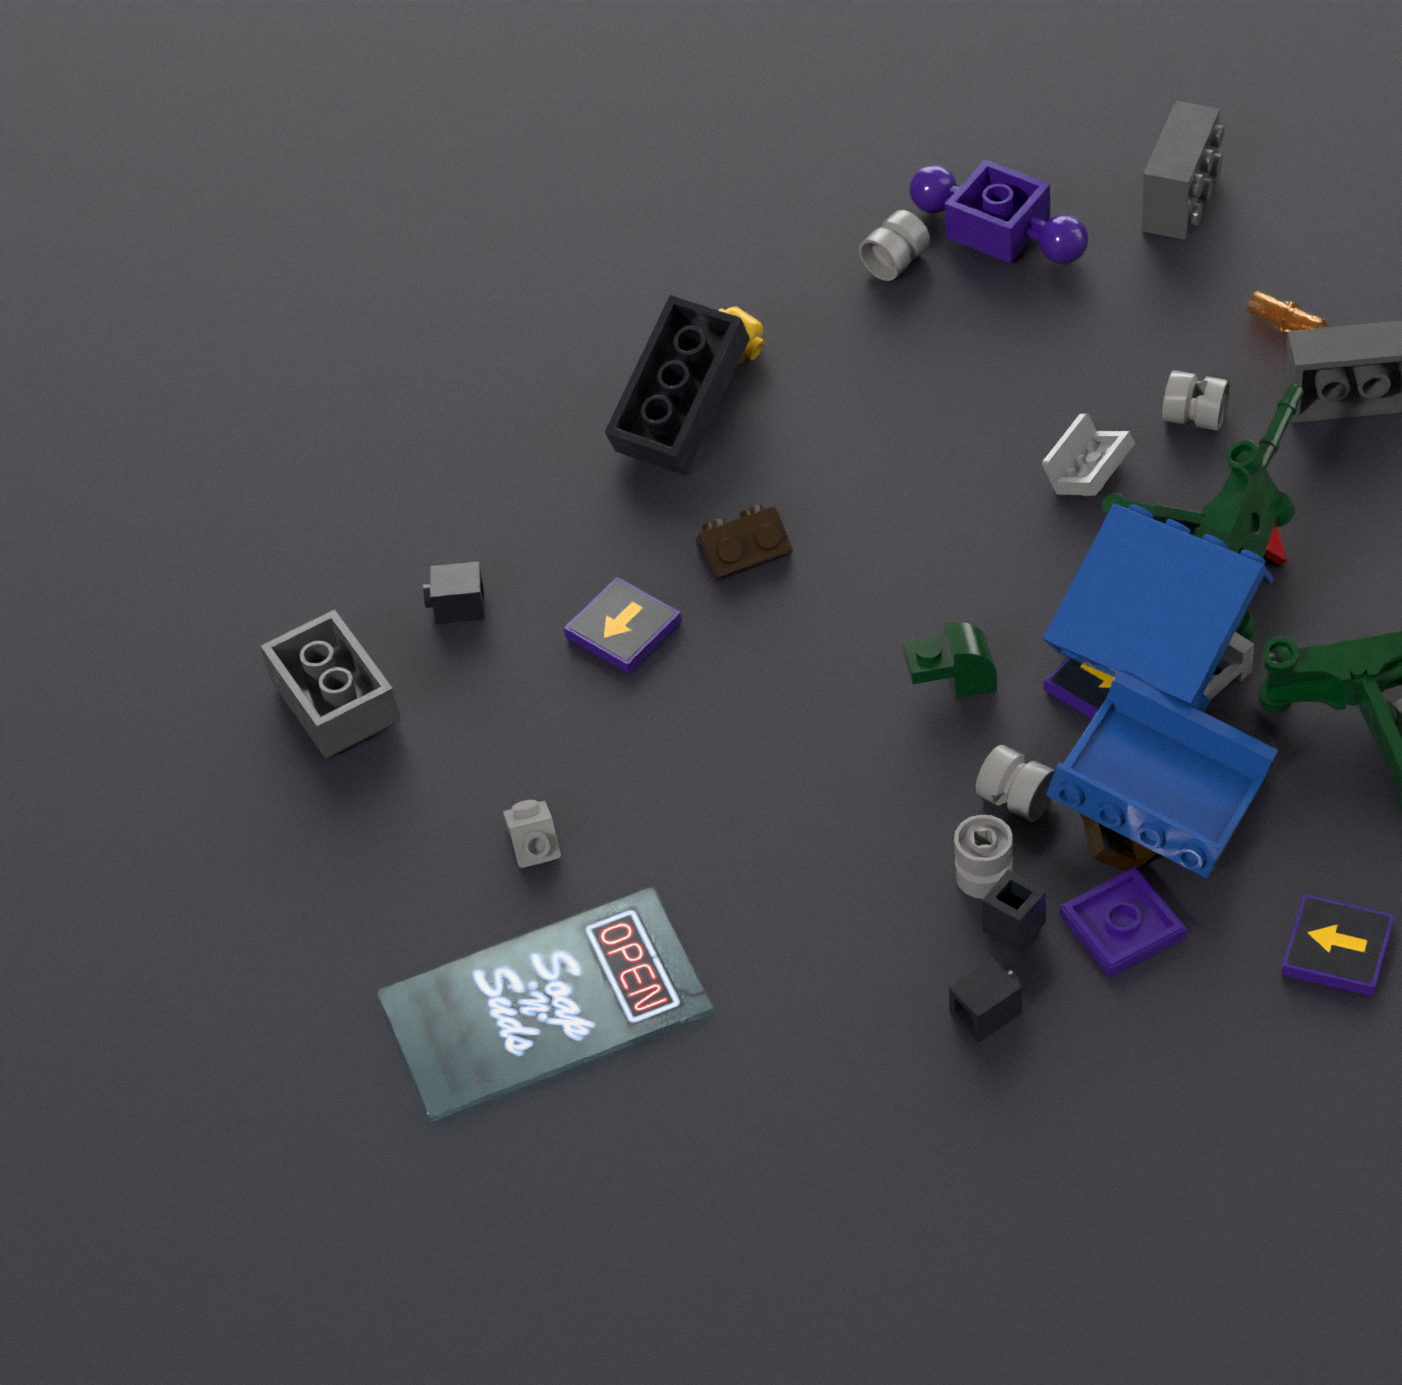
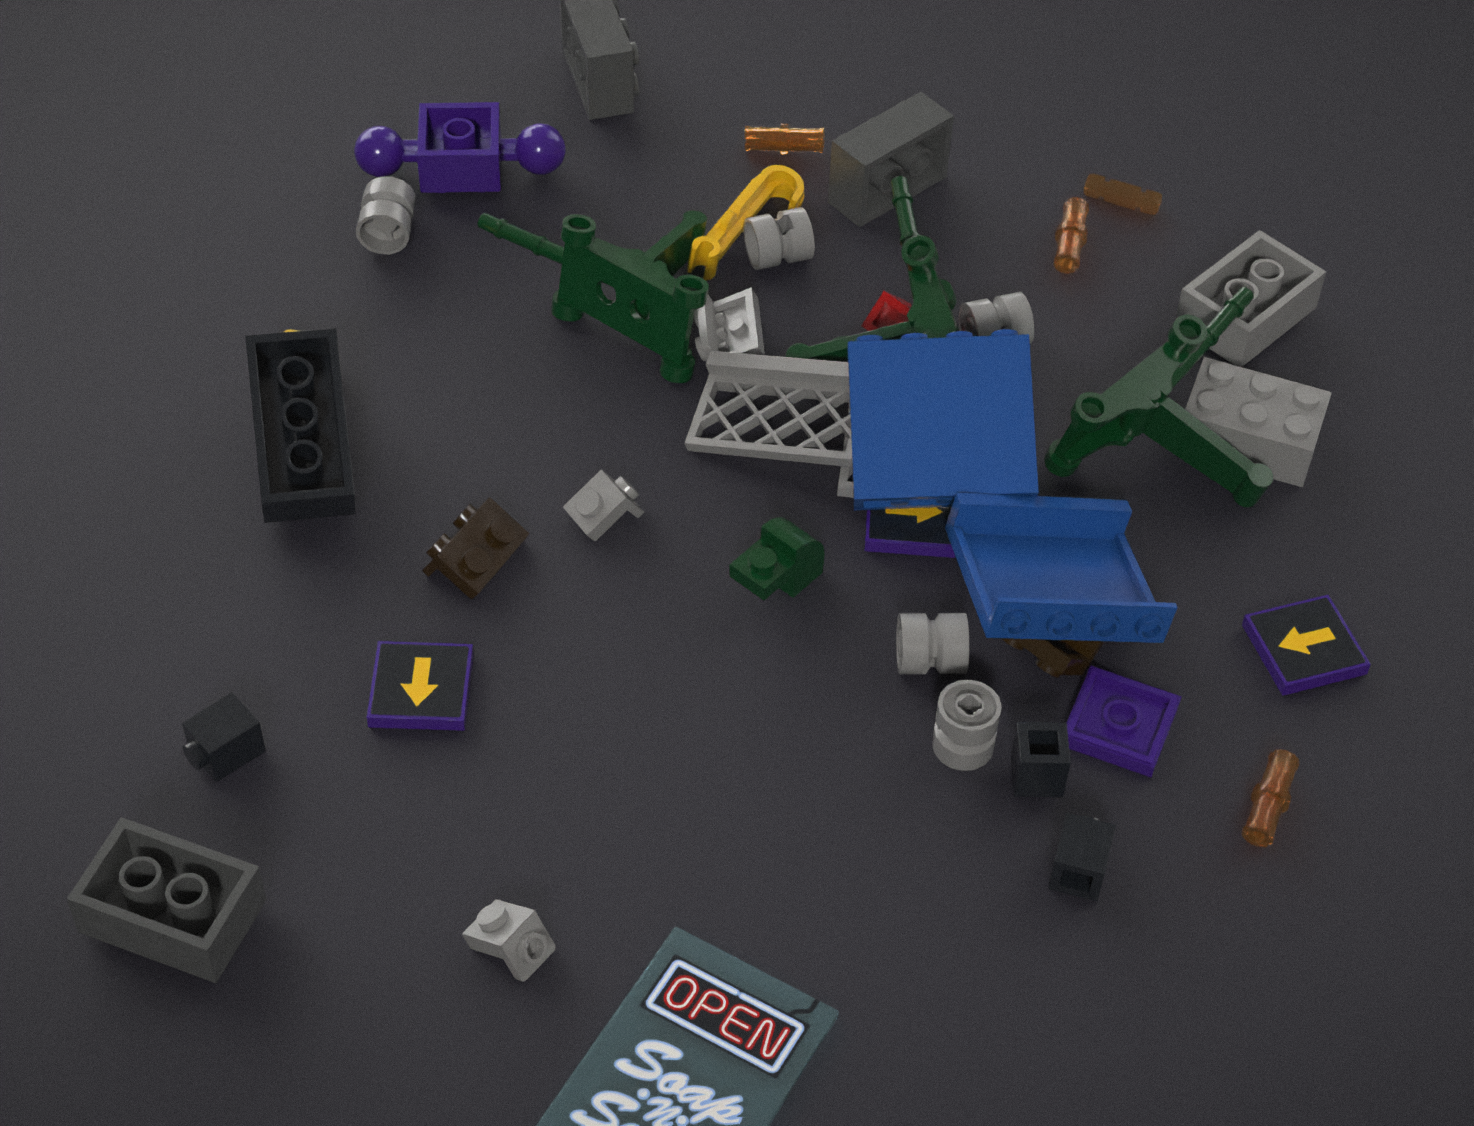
camera: 45 degrees left, 0 degrees up
none -> dark green piece [478,210,709,383]
none -> light grey bracket [563,469,644,541]
none -> light grey fence [684,351,853,467]
none -> yellow piece [687,165,805,281]
none -> light grey wheel [959,292,1034,345]
none -> clear orange pin [1242,749,1300,847]

